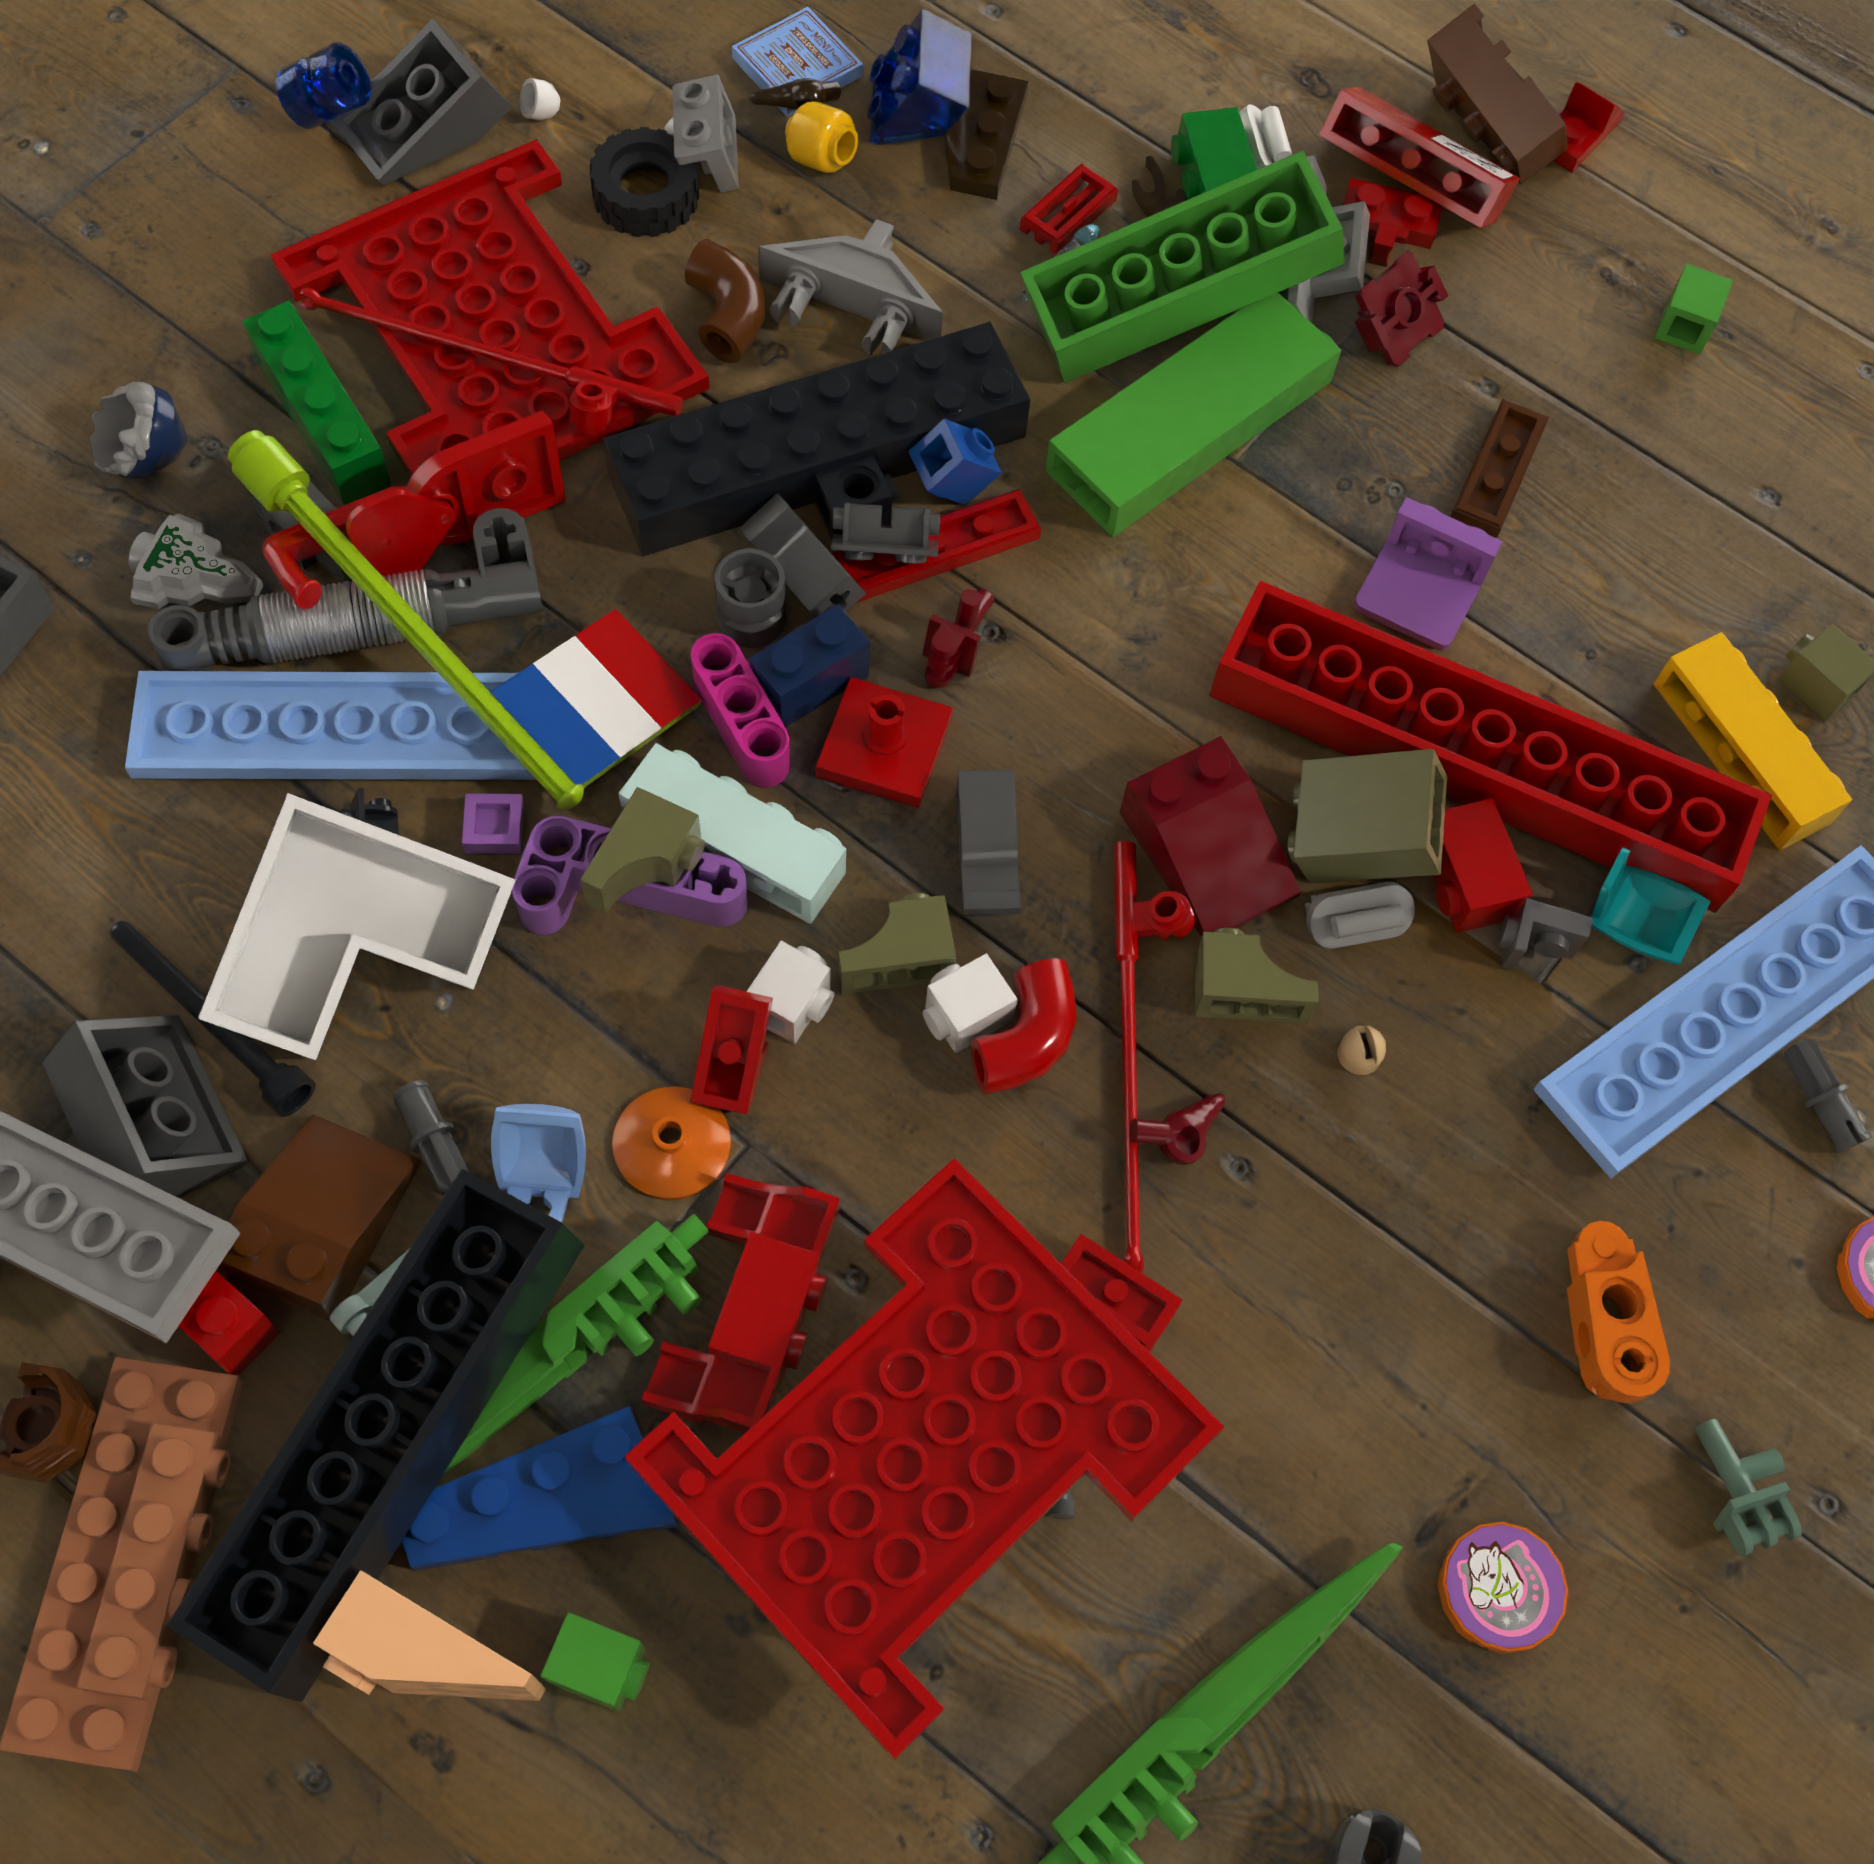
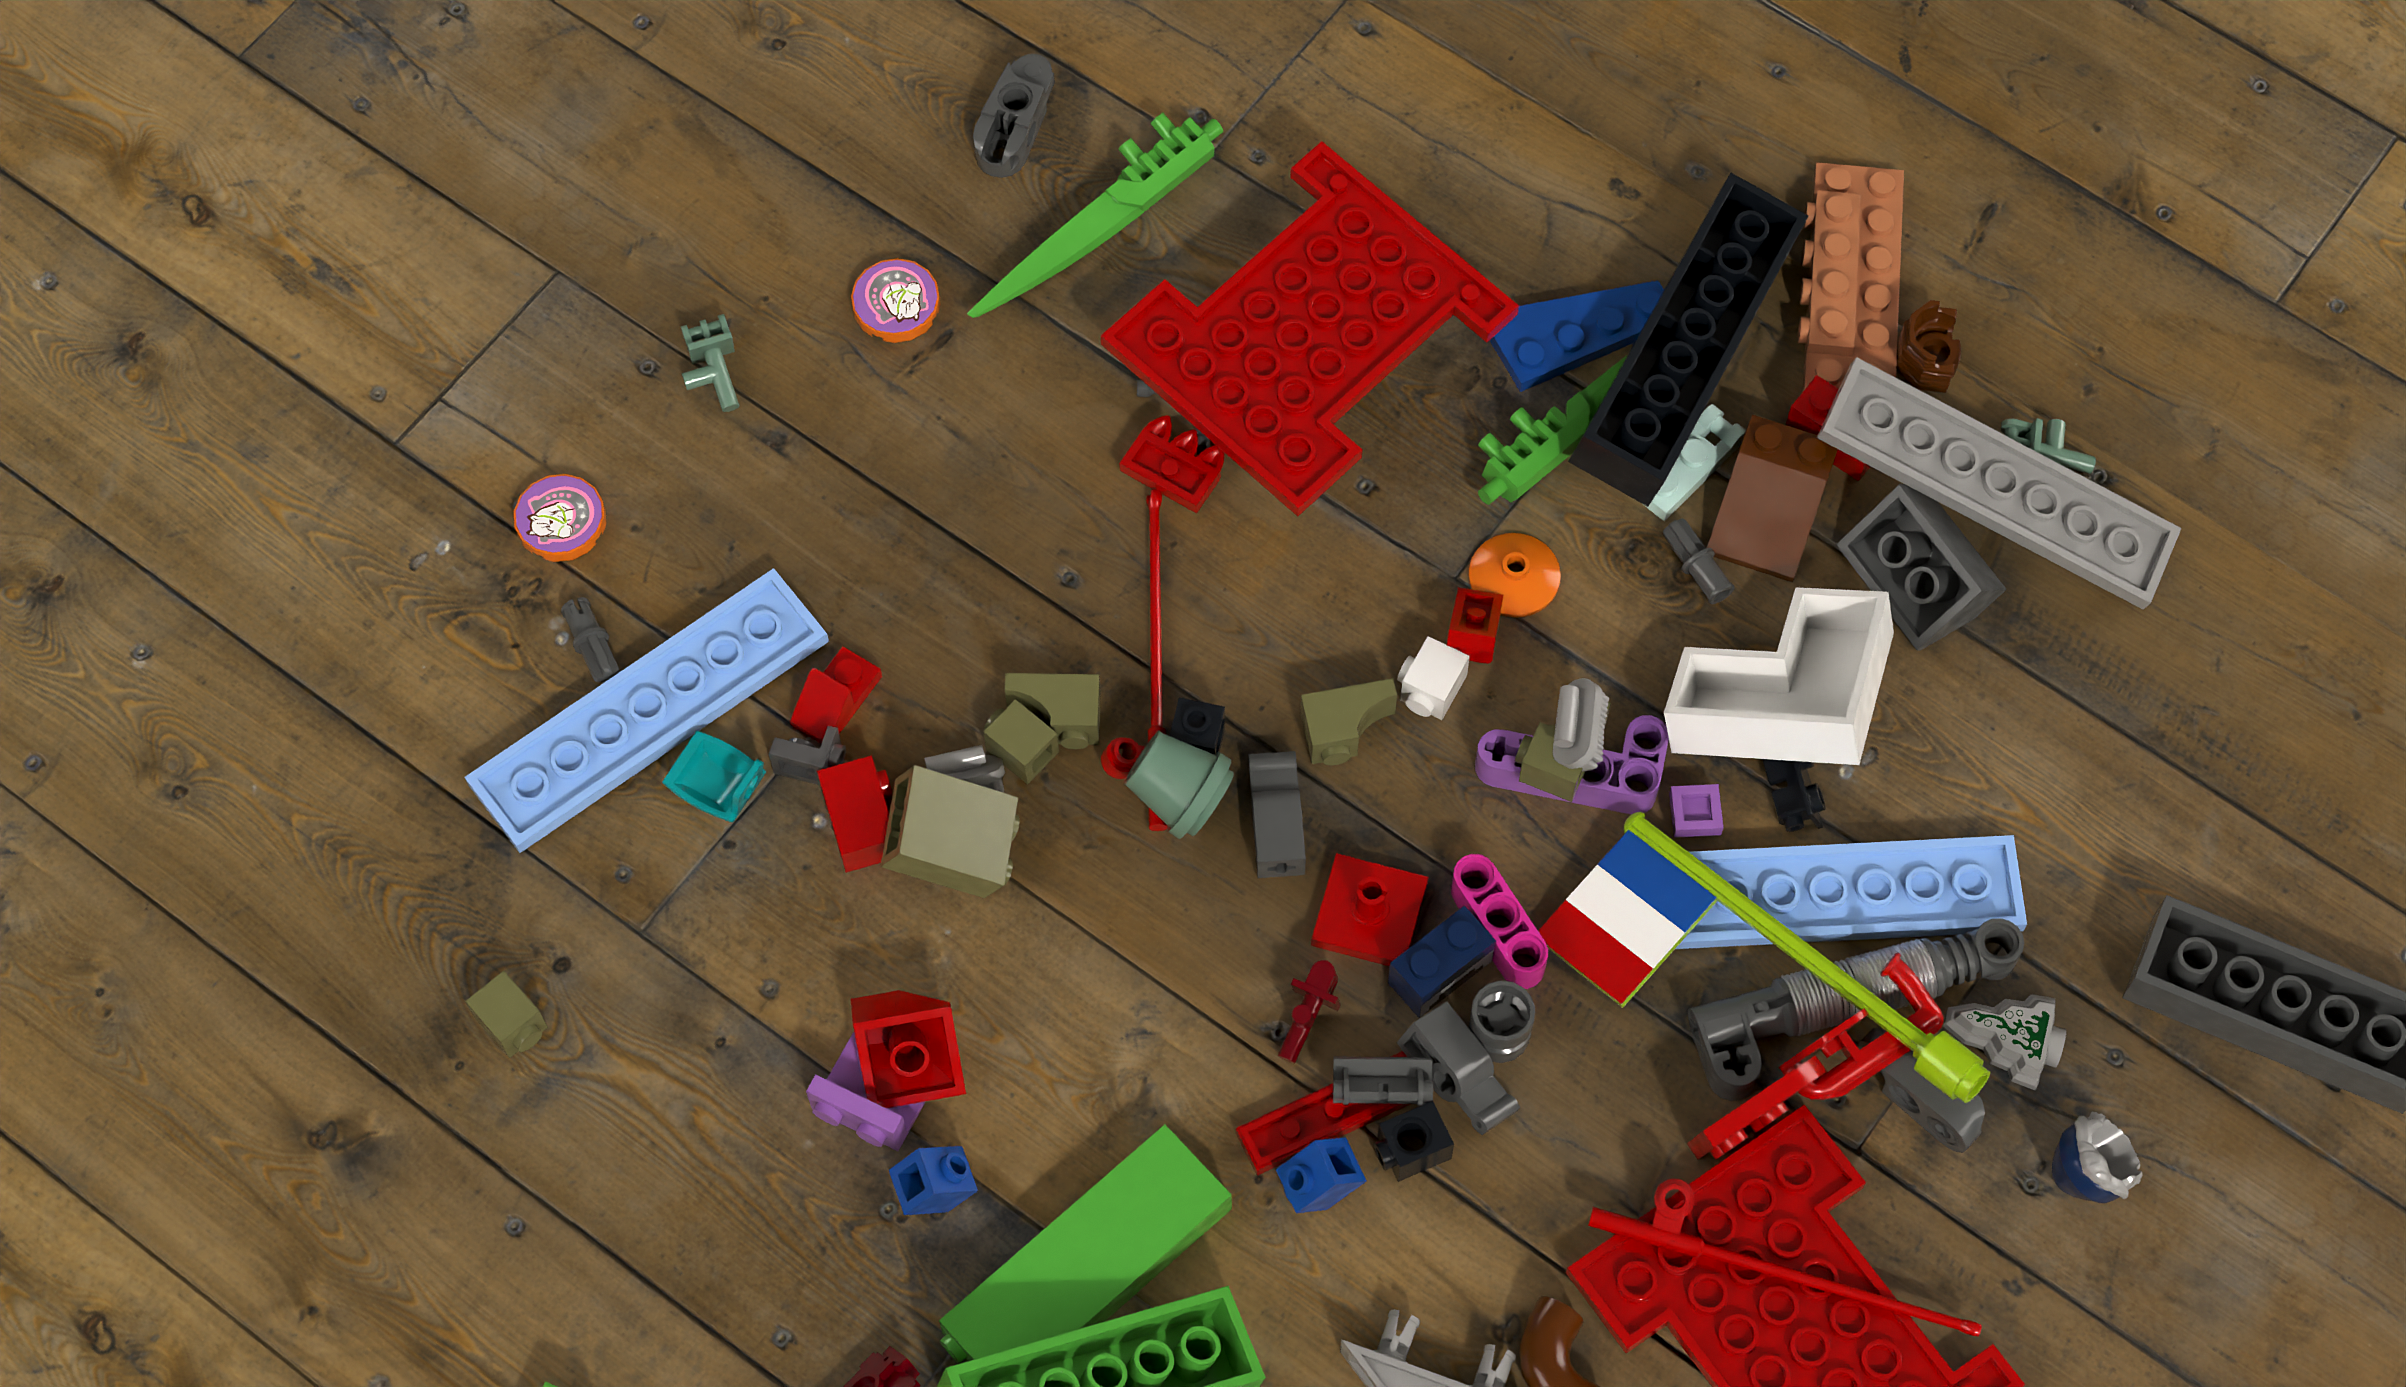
camera: 175 degrees left, 0 degrees up
black piece [110,921,316,1117] -> none
green brick [242,300,392,506] -> none
light nougat slope [313,1570,546,1701] -> none
light blue piece [491,1104,586,1222] -> none
bright green brick [541,1612,650,1712] -> none
black brick [603,321,1031,557] -> none
light aqua brick [618,743,846,925] -> none
red bracket [641,1172,840,1433] -> none
white brick [923,953,1018,1053] -> none
red cylinder [971,958,1077,1095] -> none
dark red slope [1119,736,1301,937] -> none
dark red animal [1129,1093,1226,1165] -> none
red brick [1209,580,1772,913] -> none
tan hinge [1337,1025,1386,1075] -> none
reddish brown tile [1450,399,1549,538] -> none
orange piece [1567,1221,1670,1404] -> none
yellow brick [1653,632,1853,851] -> none
none -> red slope [790,646,882,744]
none -> red slope [851,990,966,1108]
none -> blue brick [889,1146,978,1215]
none -> olive brick [983,699,1059,785]
none -> sand green piece [1124,731,1234,839]
none -> black brick [1169,697,1225,755]
none -> light grey piece [1553,678,1609,772]

